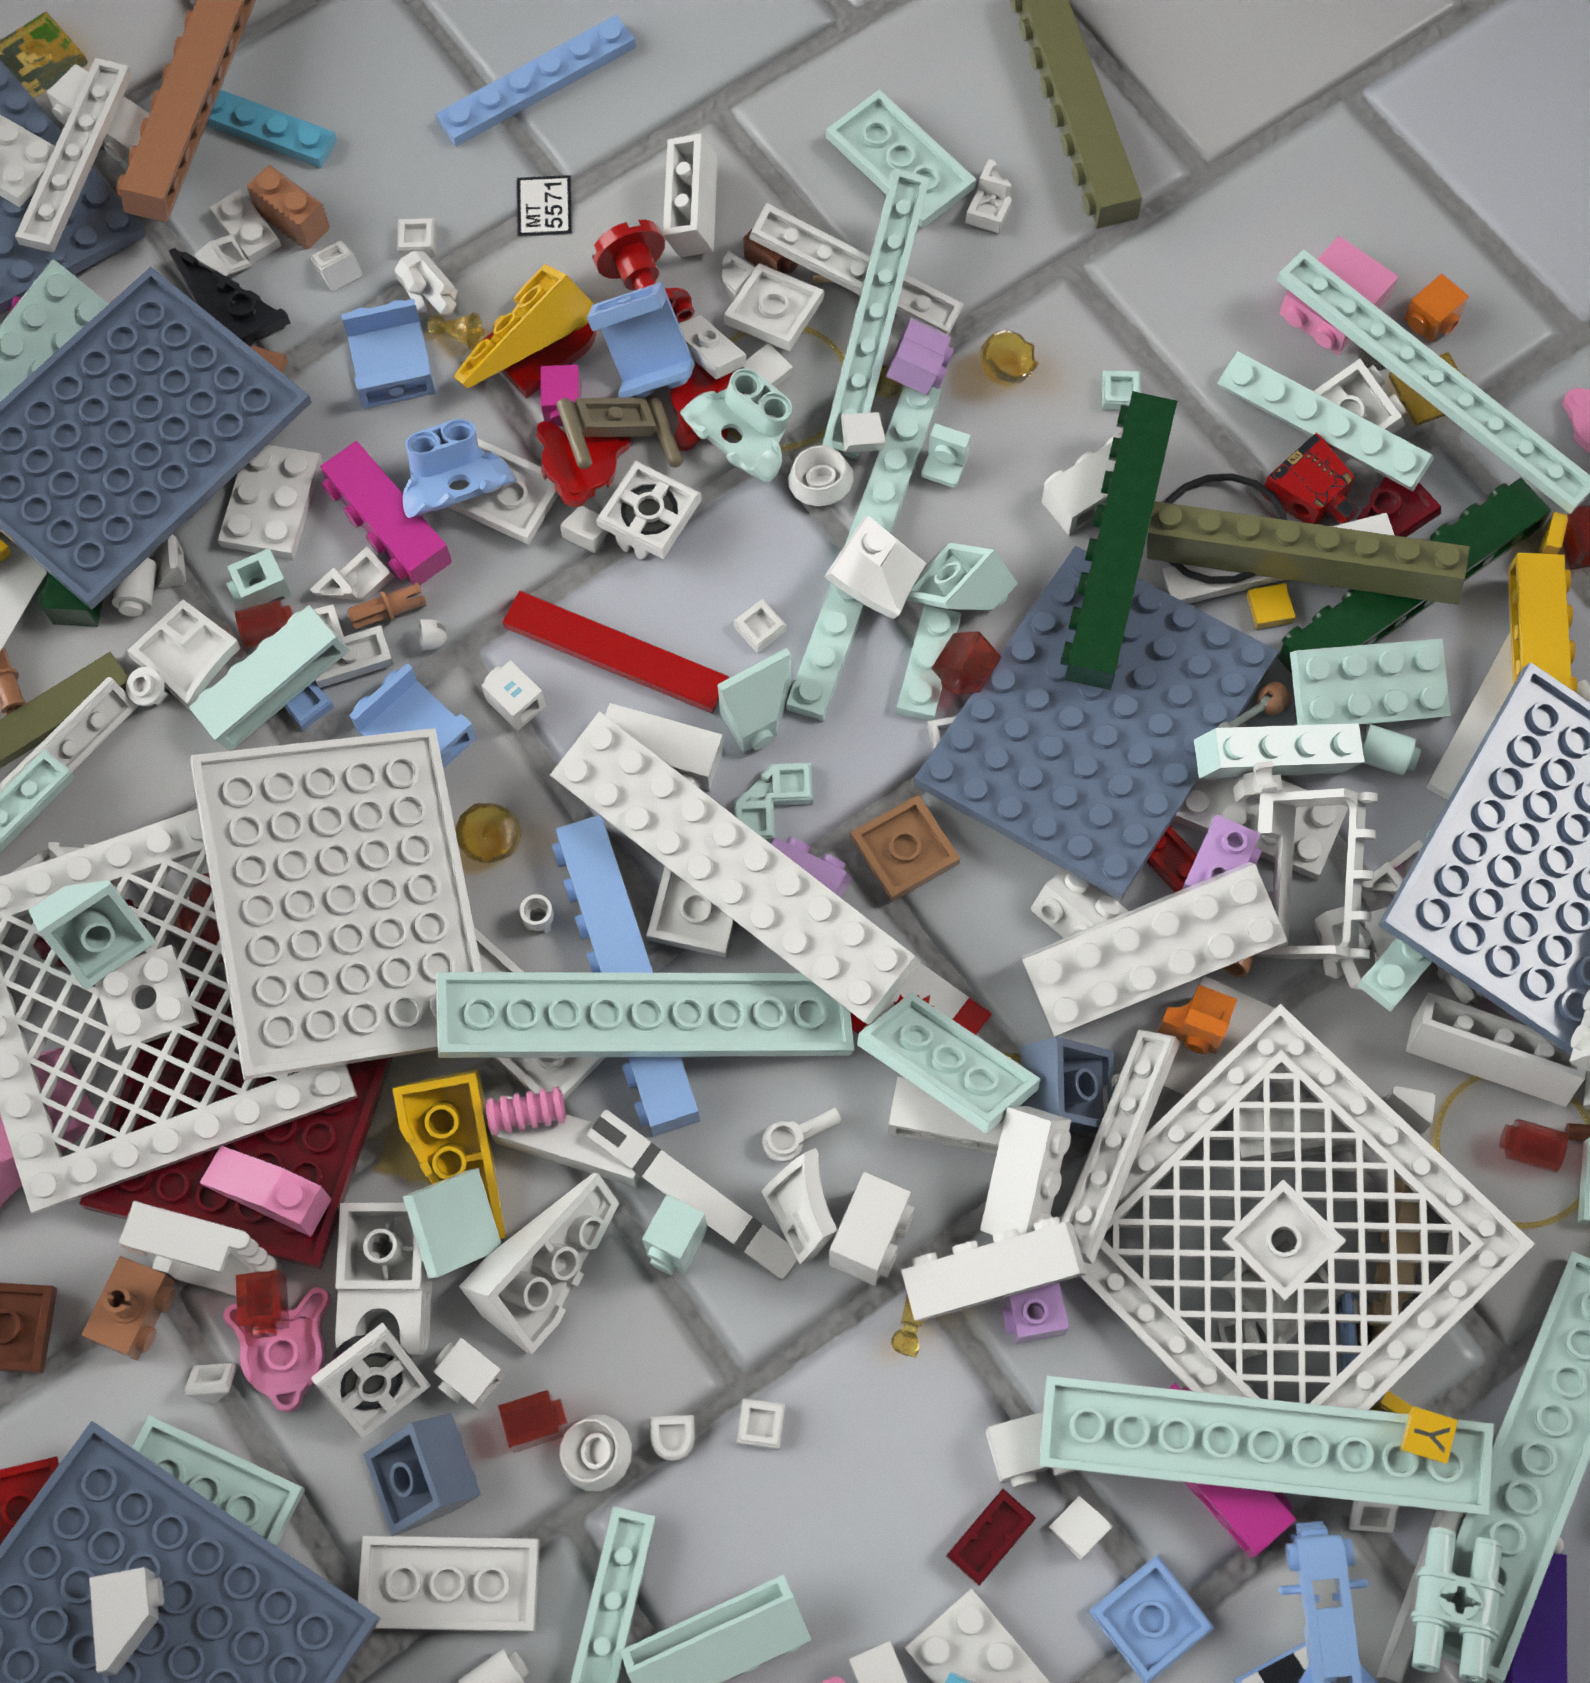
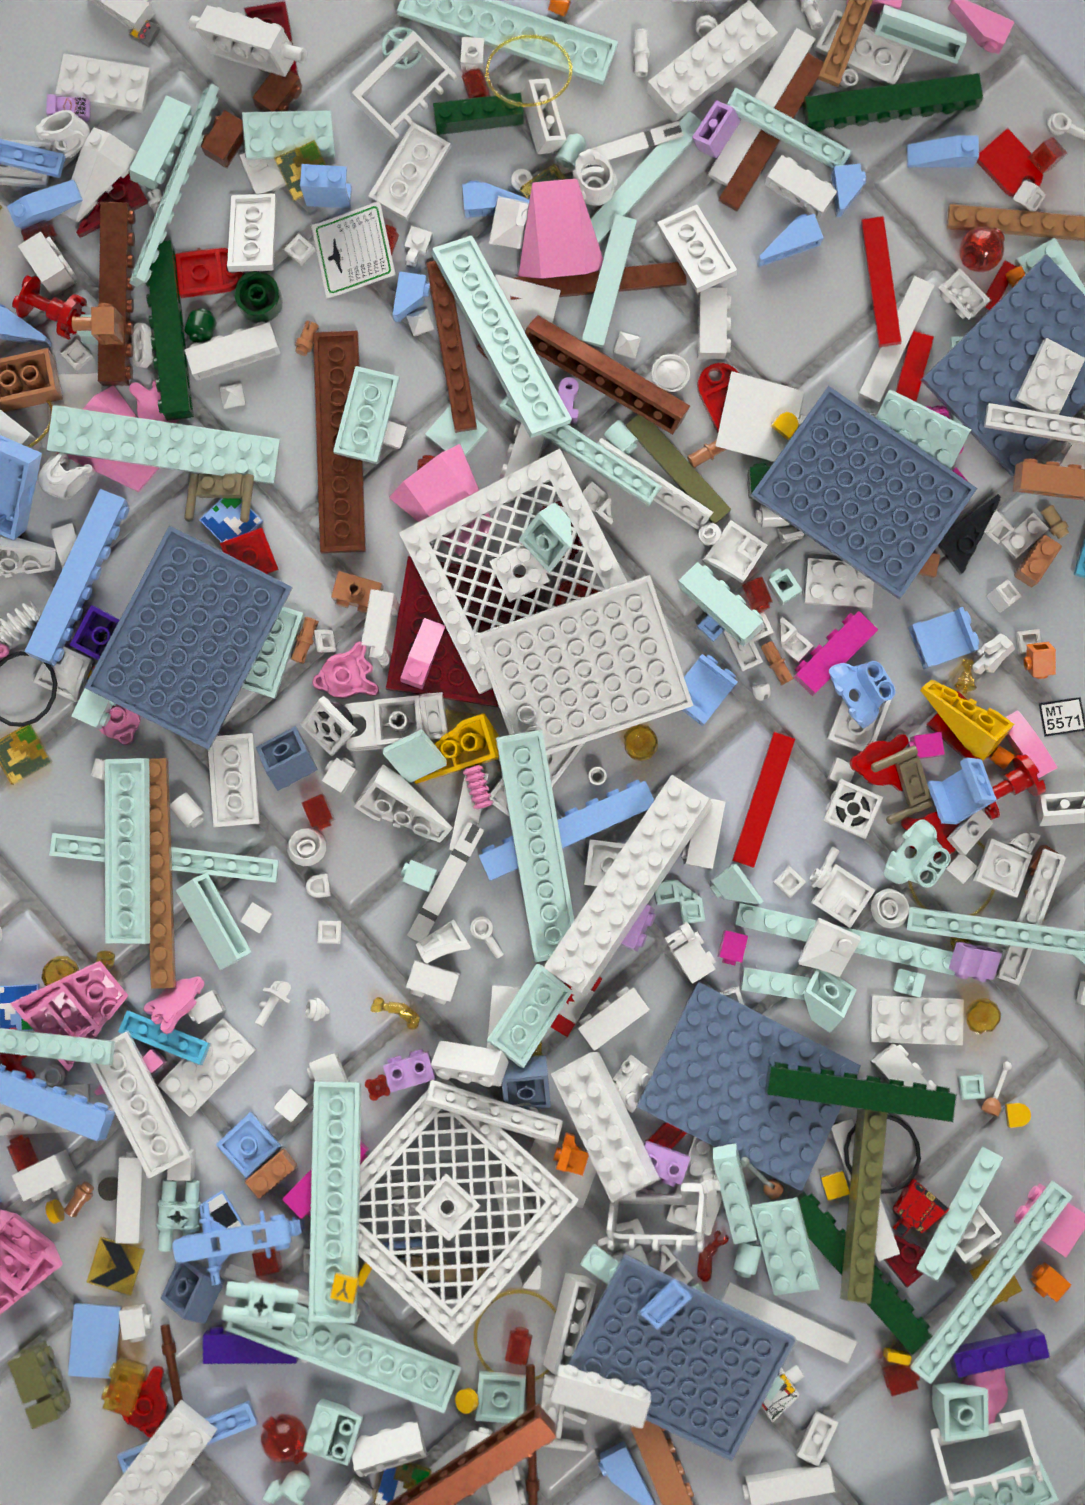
camera: 80 degrees right, 15 degrees up
white slope [89,1567,164,1676] -> none
clear red brick [235,1270,289,1338] -> none
white brick [481,660,546,731] -> none
white slope [841,412,886,453] -> none
medium nougat plate [850,794,961,902] -> none
white brick [901,1217,1087,1321] -> none
clear red brick [931,631,1002,694] -> none
dark red plate [945,1488,1036,1587] -> none
yellow brick [1507,553,1577,693] -> none
none -> white tile [240,902,273,933]
none -> nougat brick [245,1149,297,1198]
none -> clear red brick [252,1246,283,1277]
none -> white arm [255,981,291,1027]
none -> nougat pin [290,617,319,664]
none -> white plate [305,998,330,1021]
none -> clear red plate [365,1074,390,1101]
none -> white plate [419,692,448,739]
none -> white brick [577,986,650,1051]
none -> light blue tile [640,1279,691,1330]
none -> white hinge [664,922,716,984]
none -> clear red arm [697,1230,729,1282]
none -> dark pink brick [717,930,748,966]
none -> white plate [810,847,840,889]
none -> white plate [811,863,875,928]
none -> white plate [870,995,964,1045]
none -> dark purple brick [950,1328,1050,1377]
none -> hinge [981,1061,1012,1117]
none -> orange hose [989,745,1015,770]
none -> bright pink slope [1005,711,1058,778]
none -> yellow tile [1005,1103,1031,1128]
none -> orange brick [1023,642,1056,679]
none -> tan animal [1041,505,1069,539]

